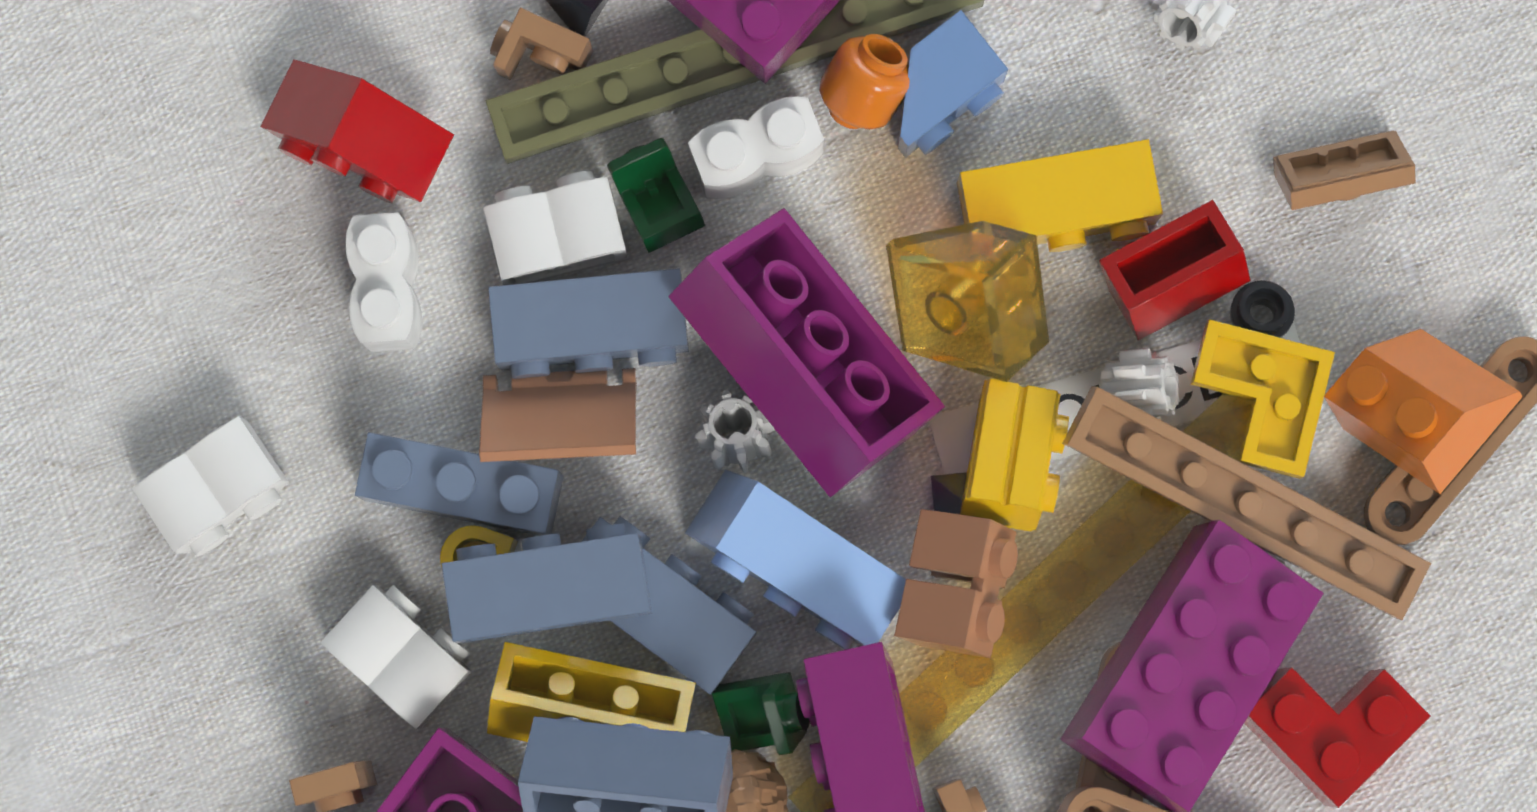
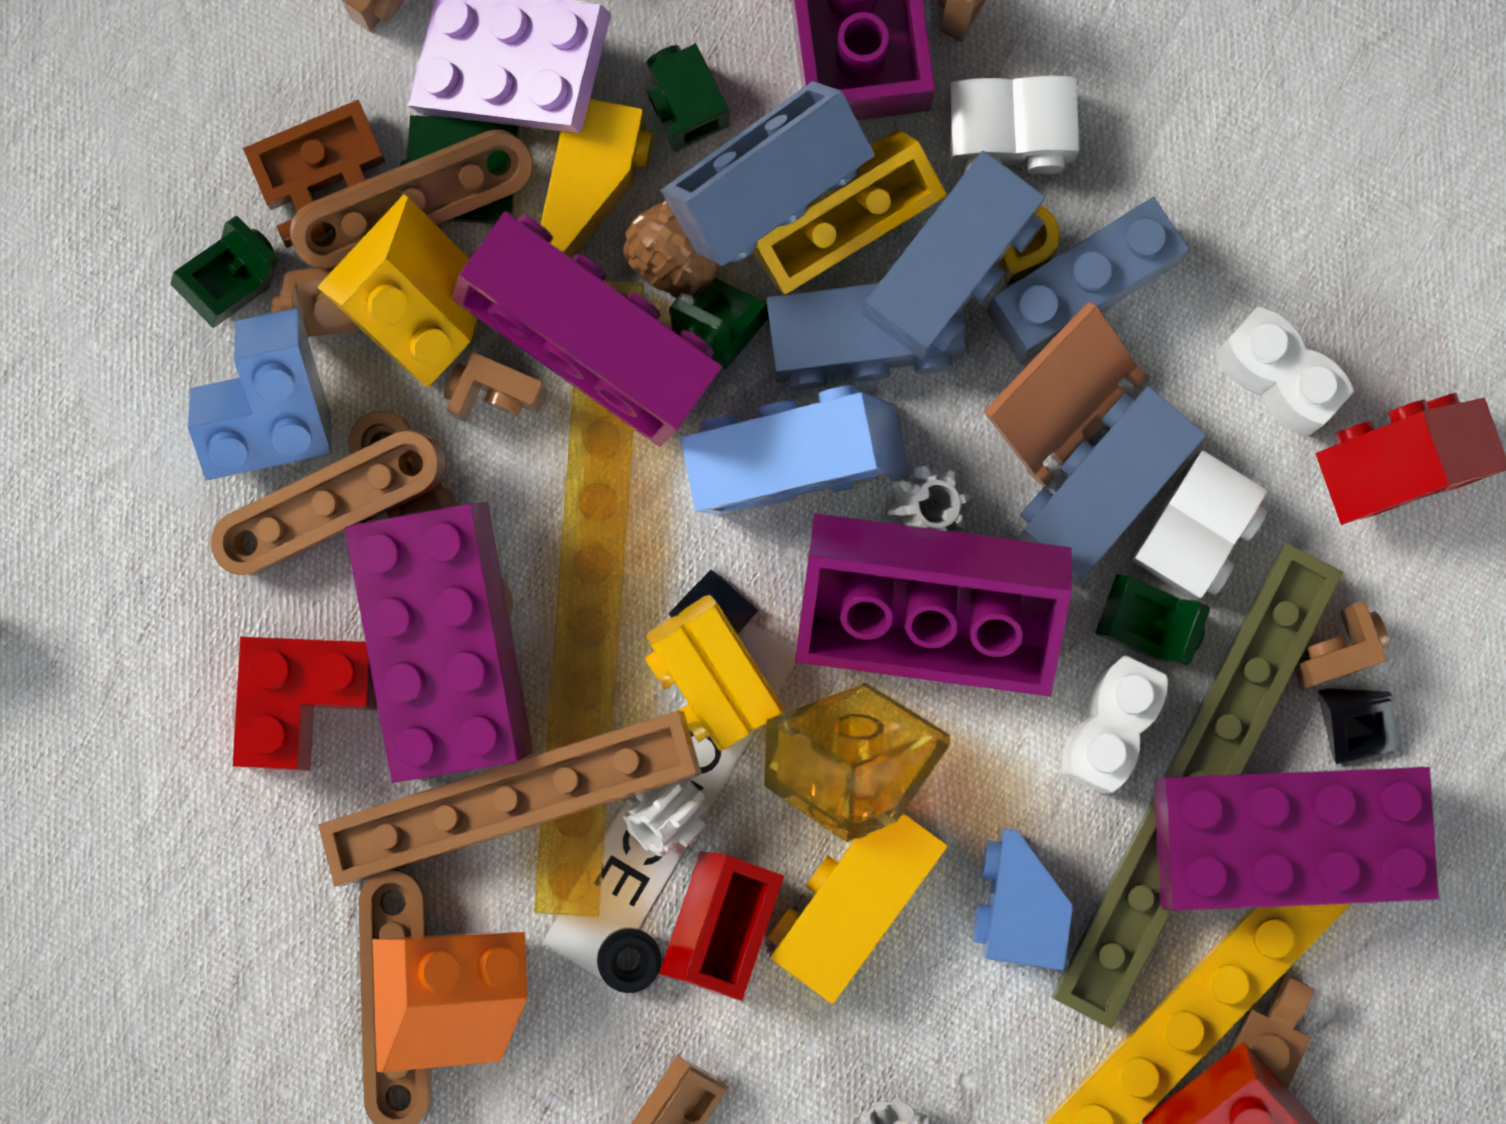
camera: 135 degrees right, 0 degrees up
white brick [132,416,289,557] -> none
orange head [819,34,910,130] -> none
nougat piece [894,509,1018,658] -> none
yellow plate [1190,319,1335,479] -> none

